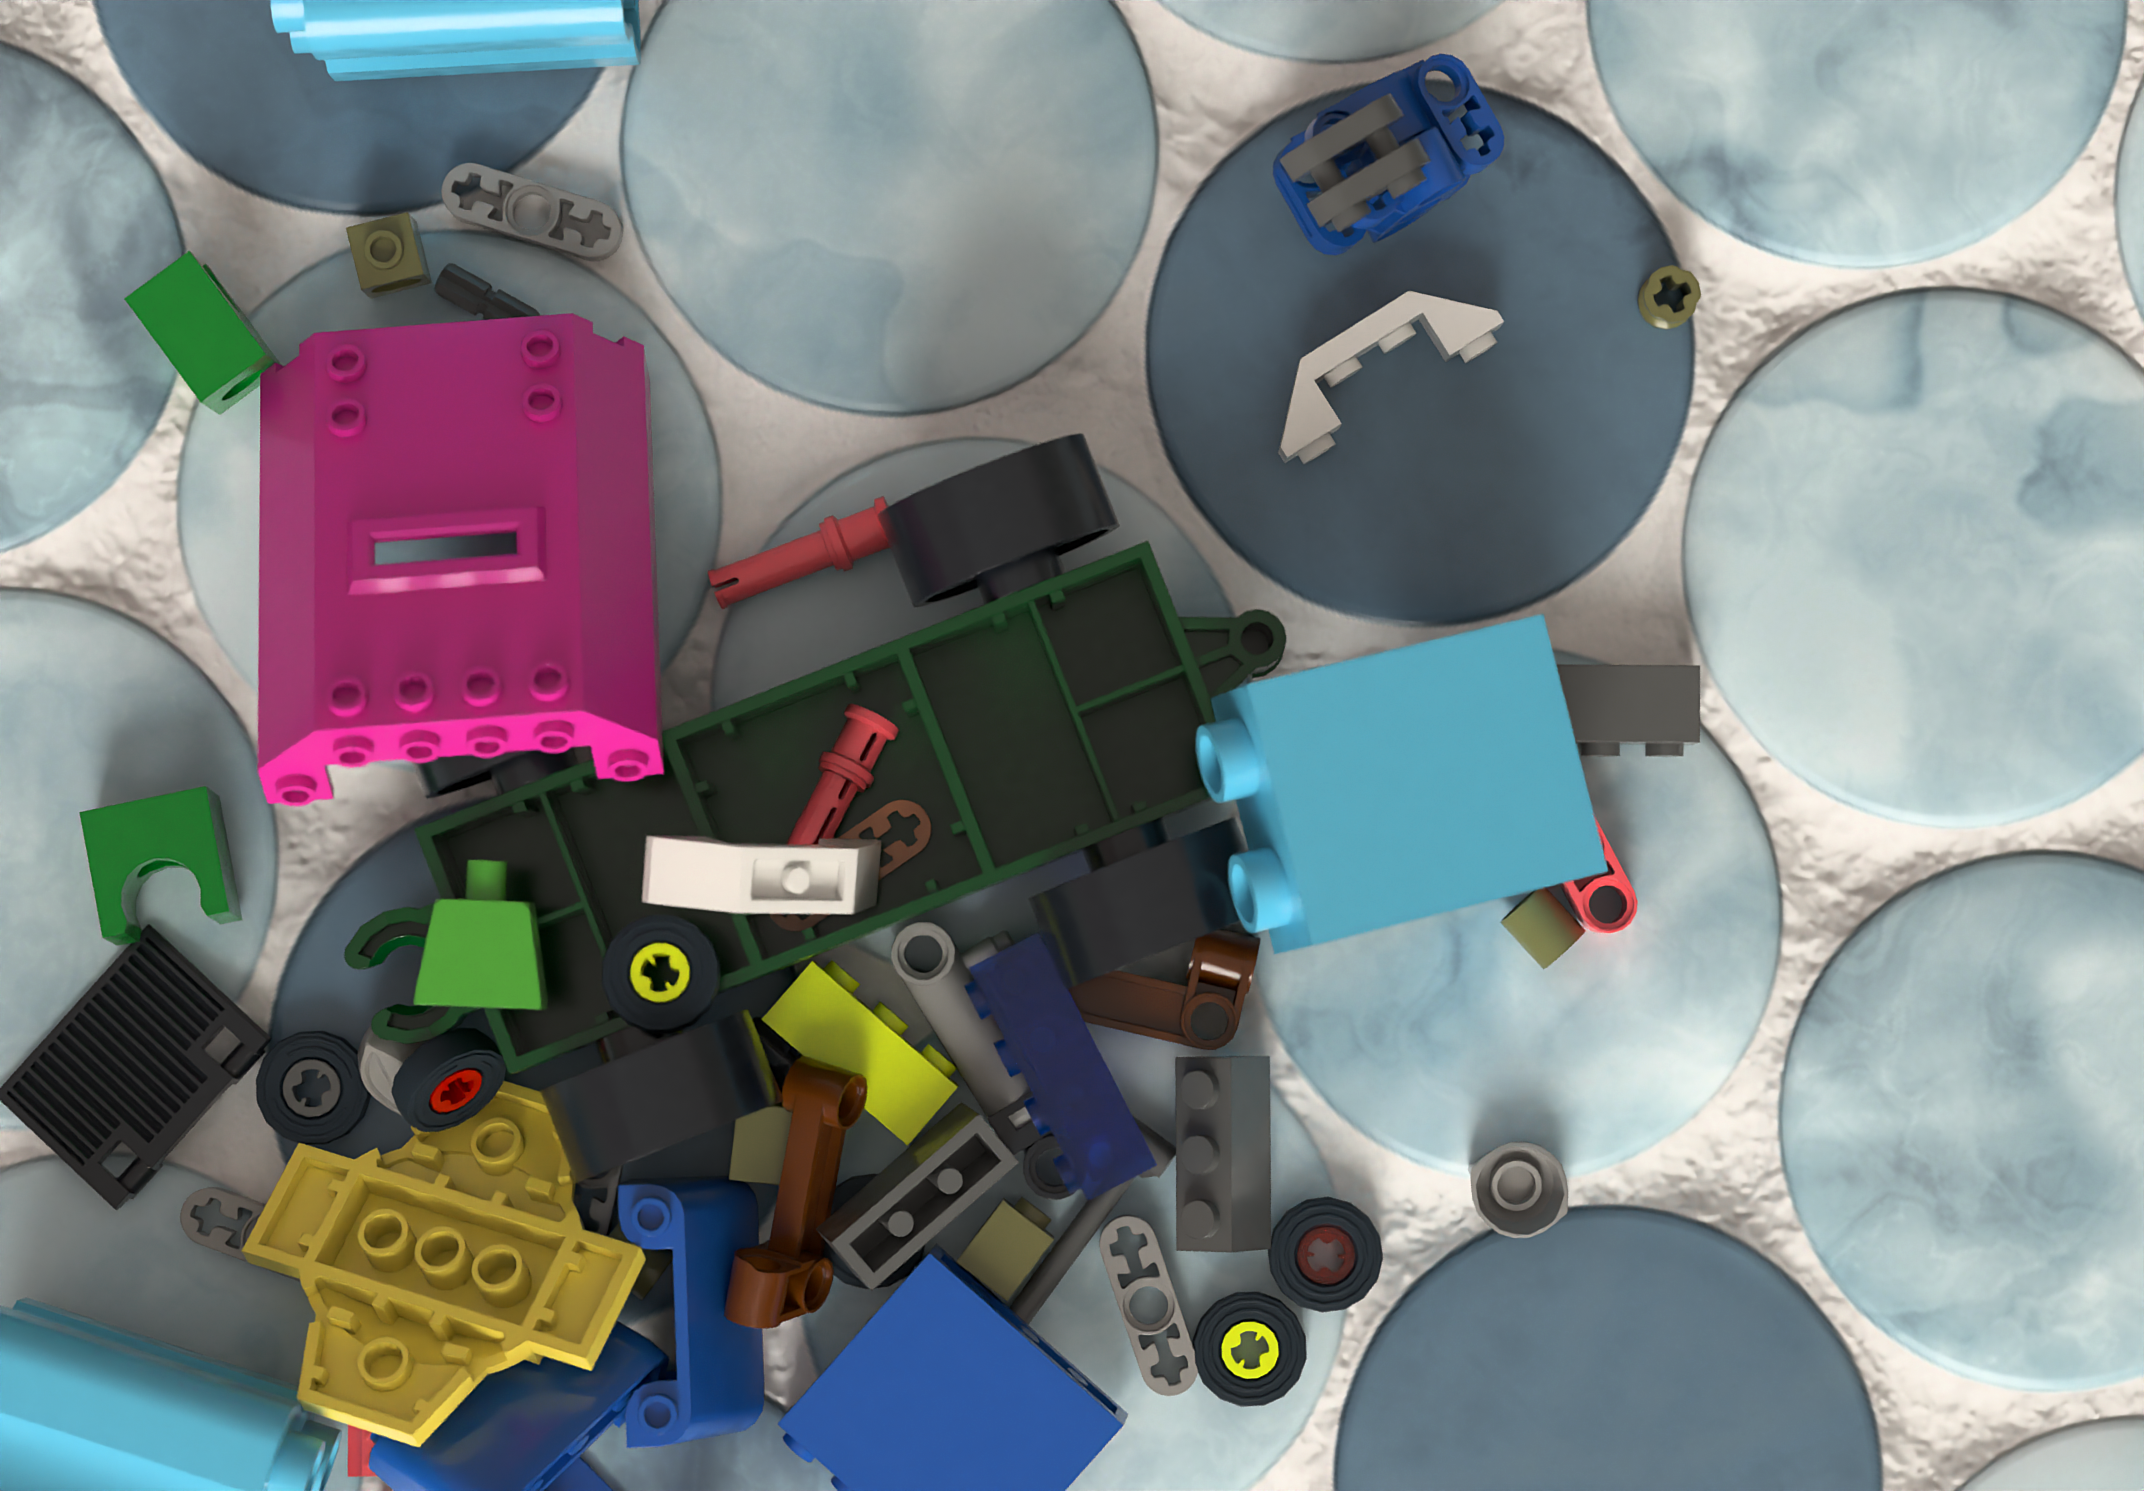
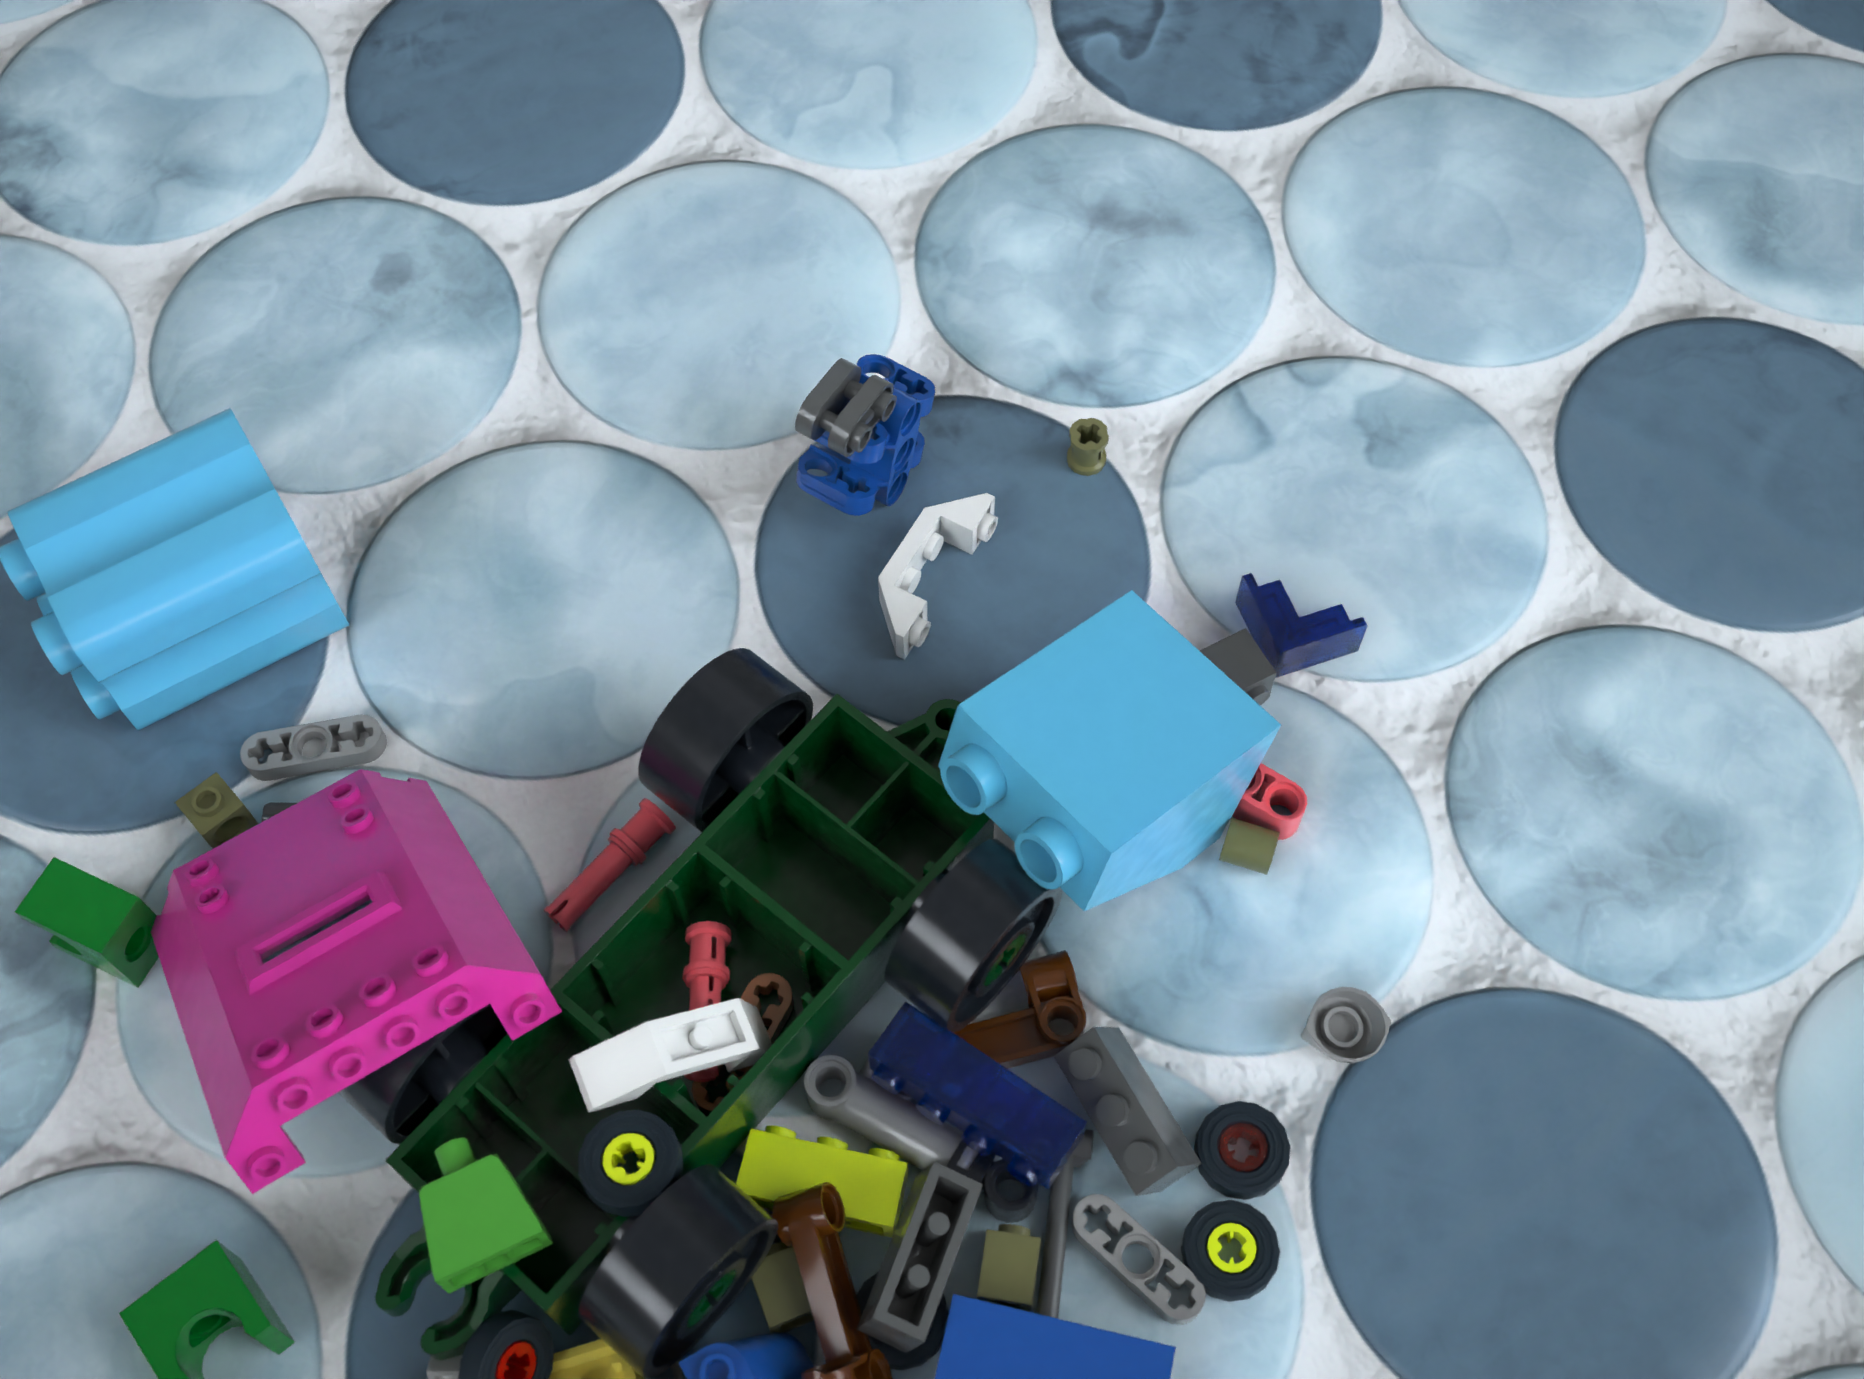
camera: 25 degrees left, 25 degrees down
none -> clear blue panel [1235,573,1368,678]

